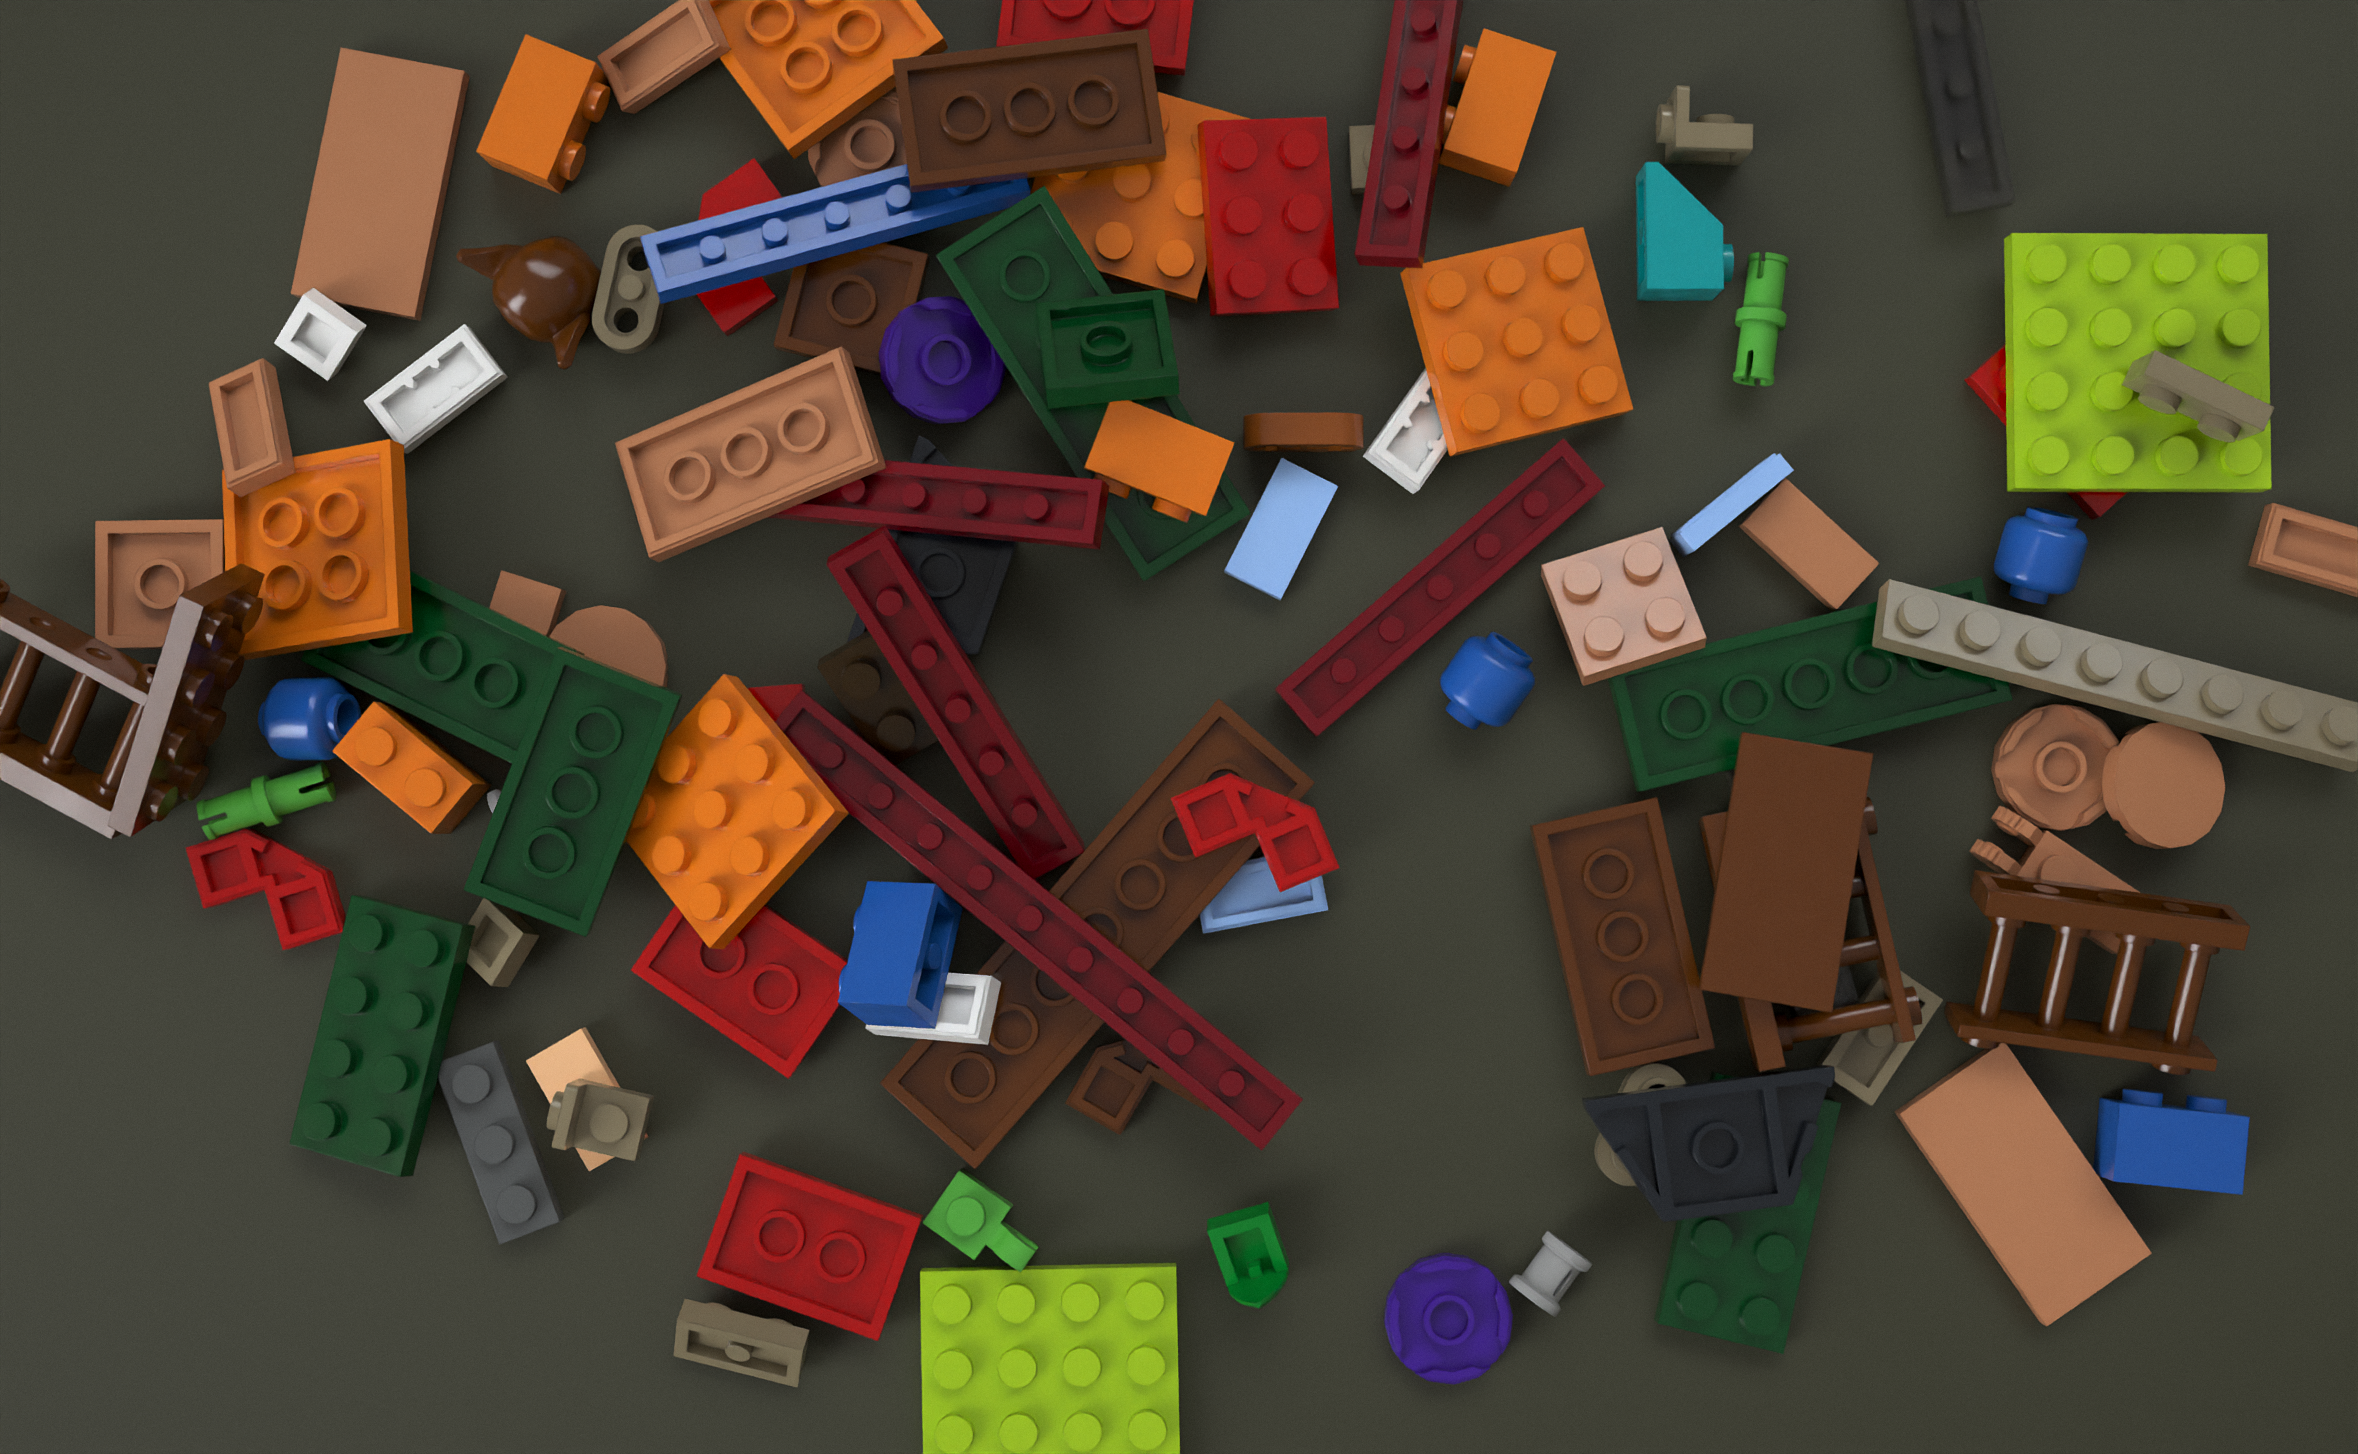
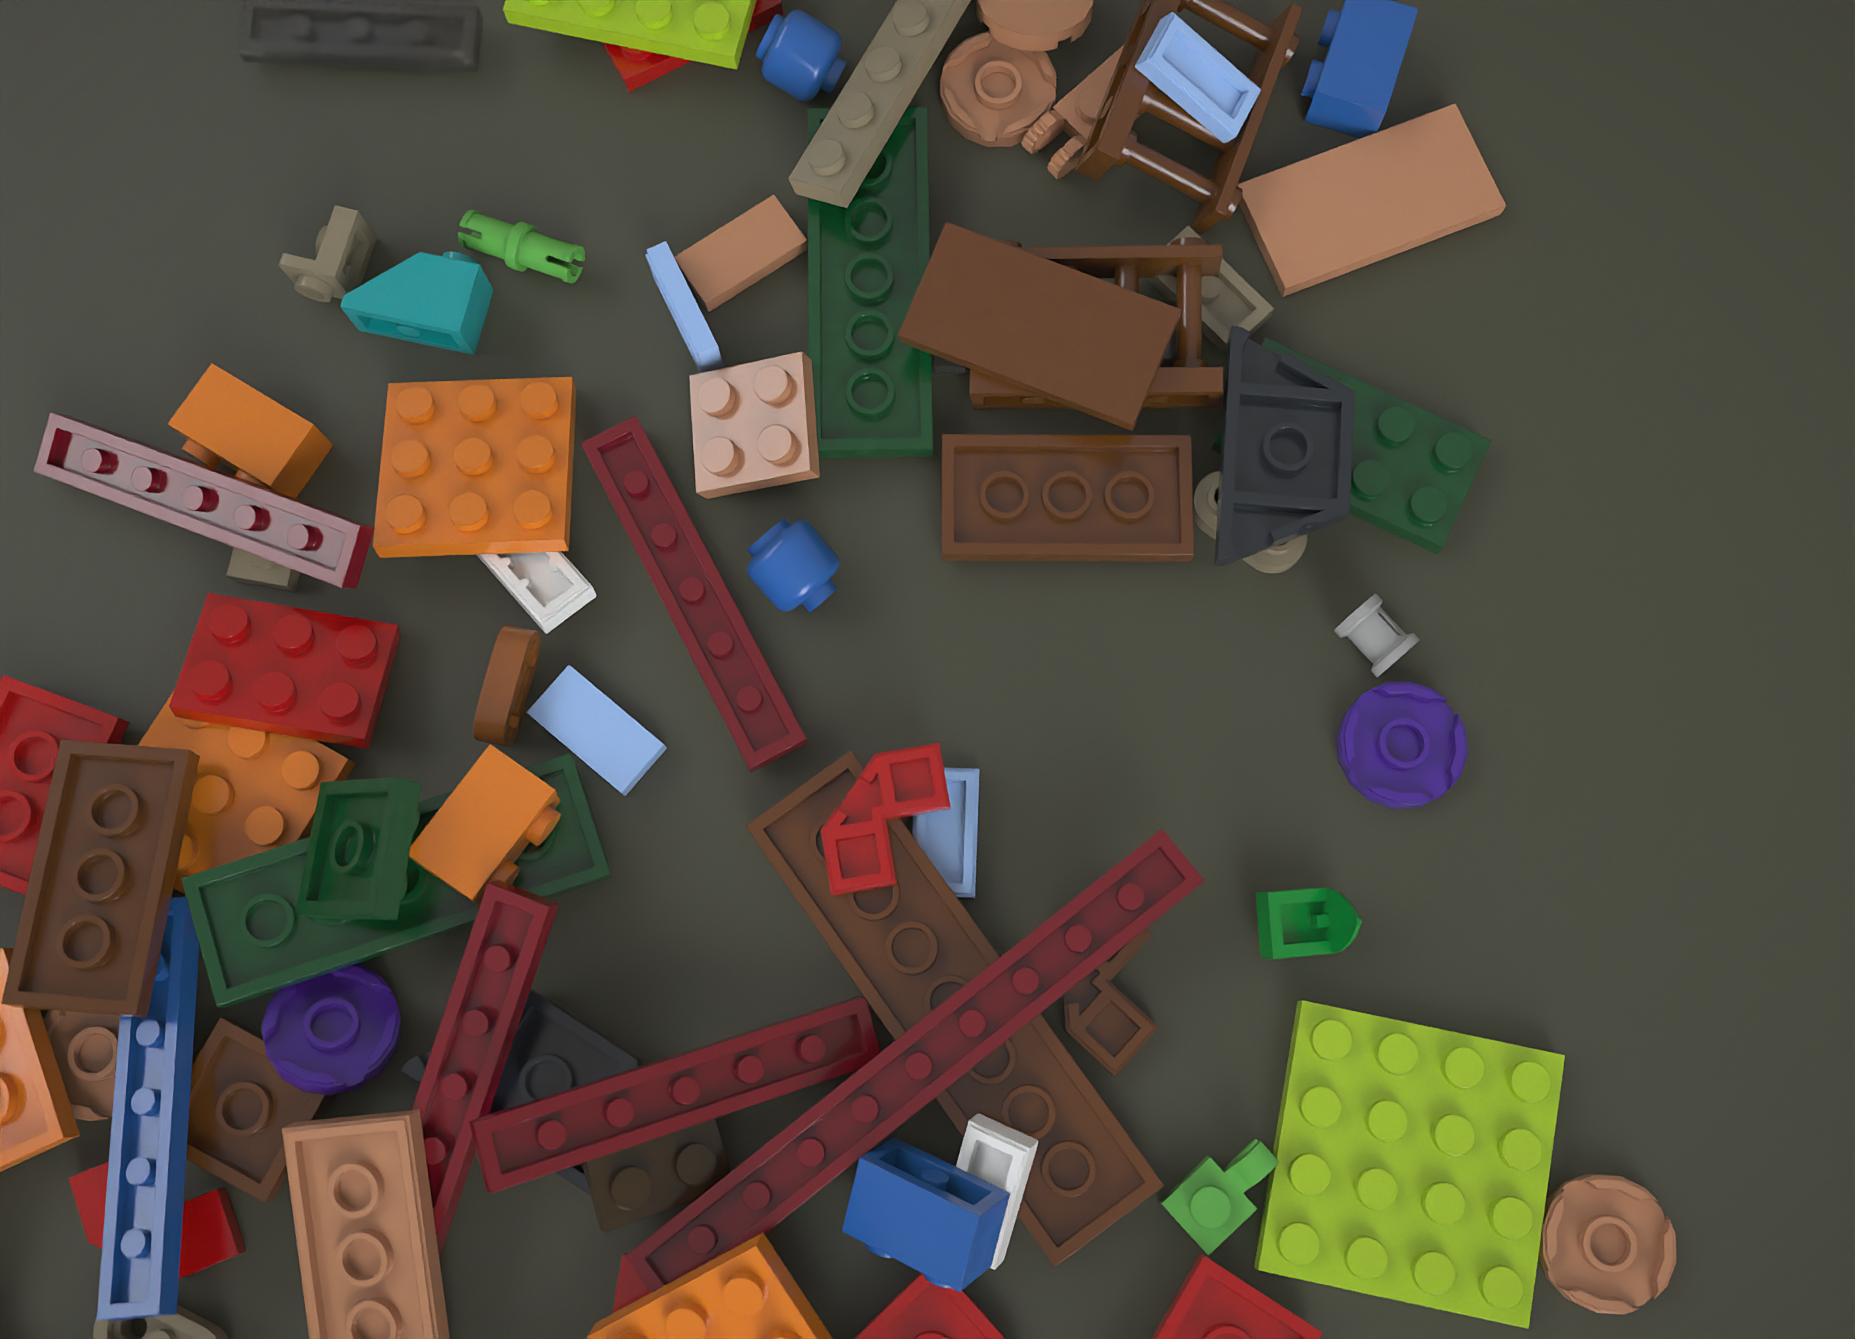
camera: 80 degrees left, 10 degrees down
none -> light blue tile [1134,12,1261,143]

